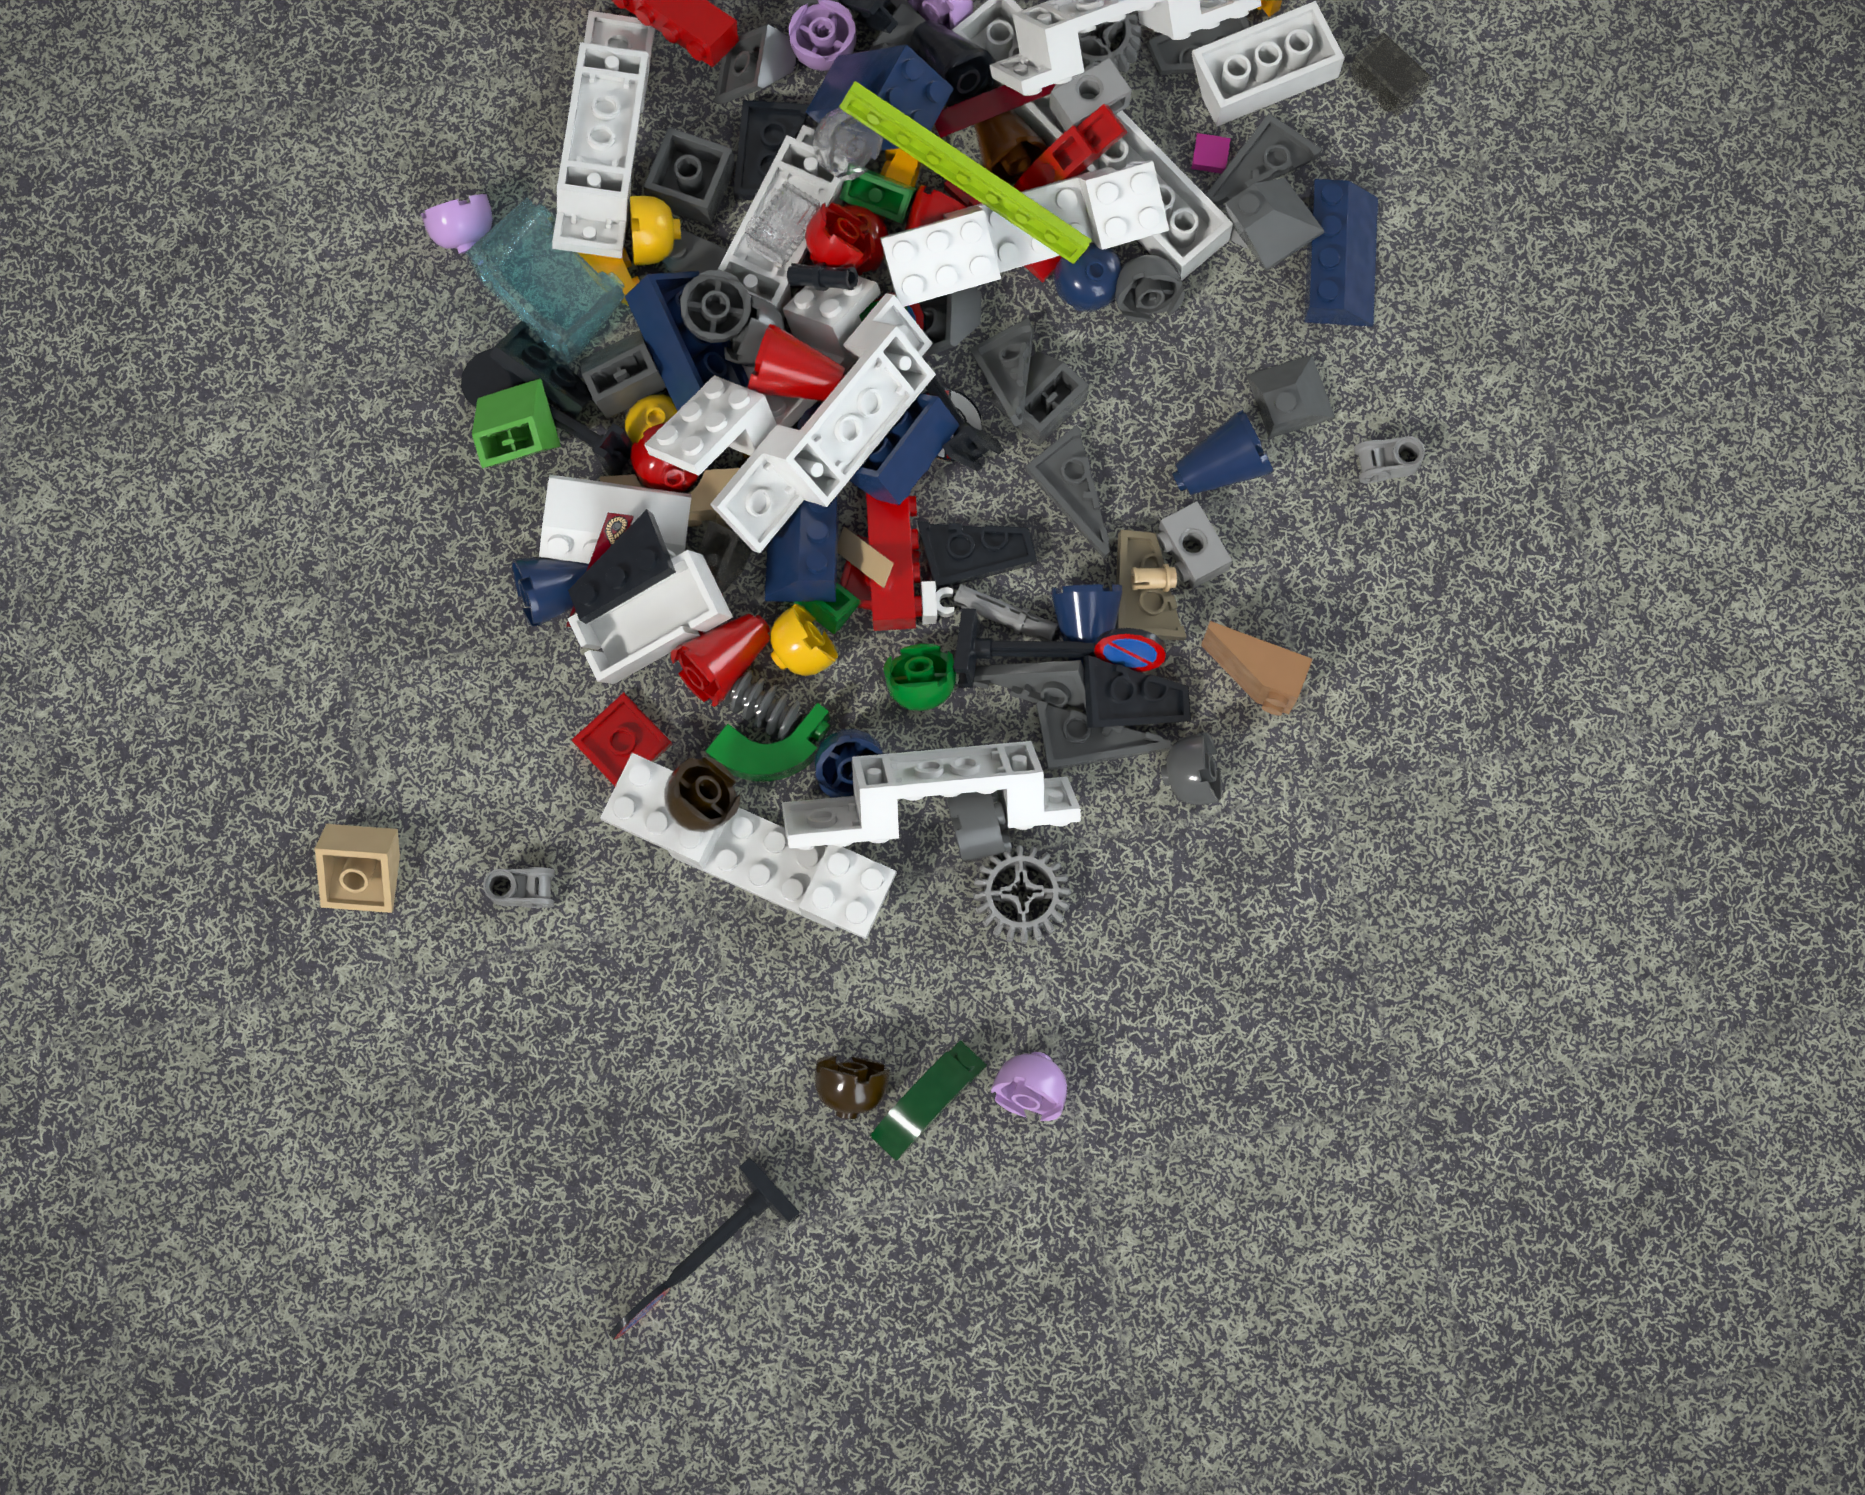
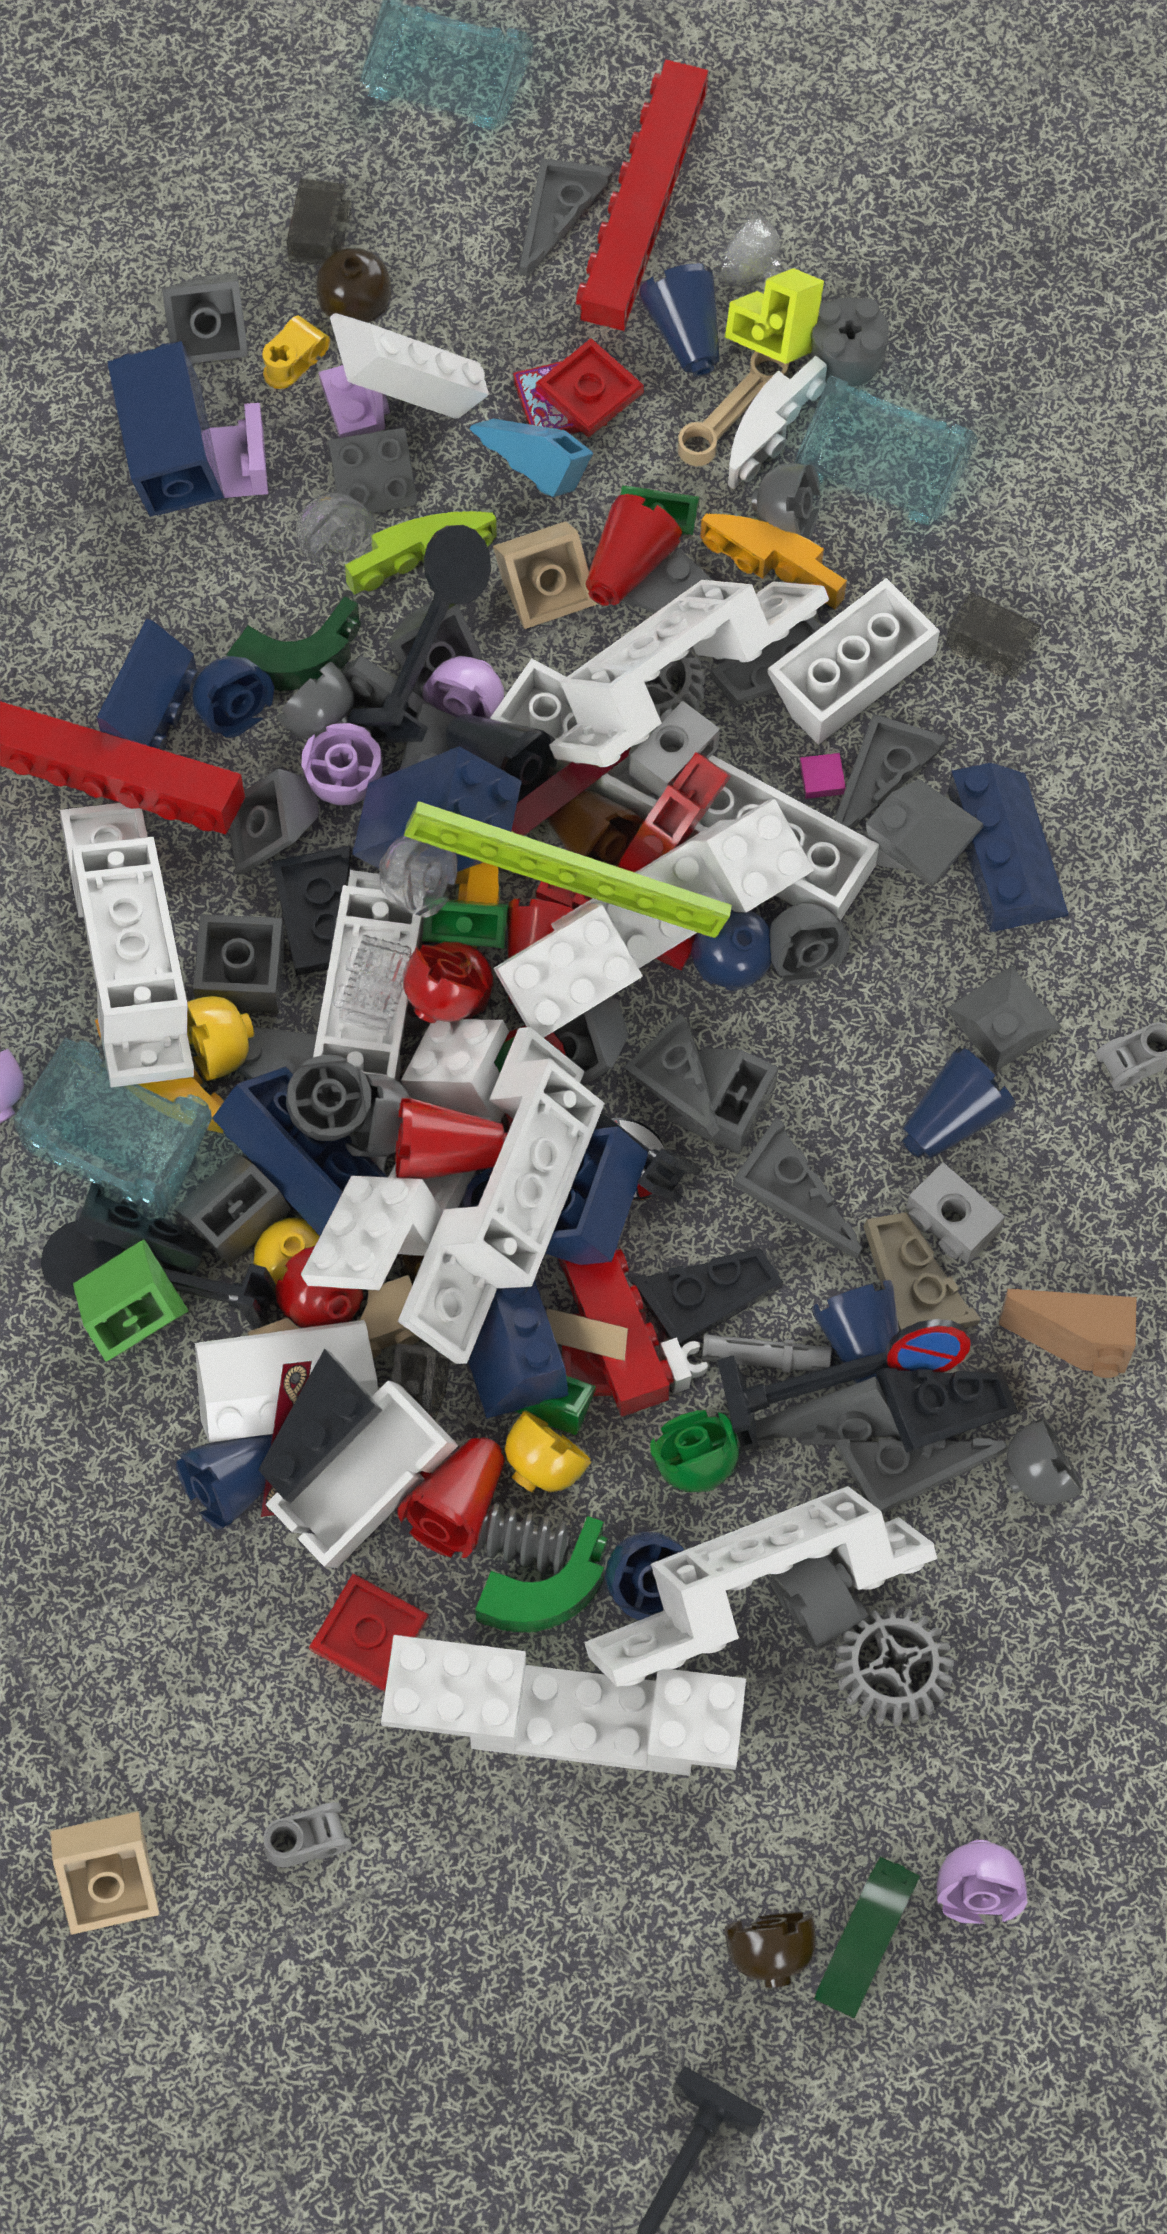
camera: 20 degrees left, 10 degrees down
dark brown cylinder [664,757,740,832] -> none
black pin [787,262,858,291] -> none
tan pin [1130,564,1177,592] -> none

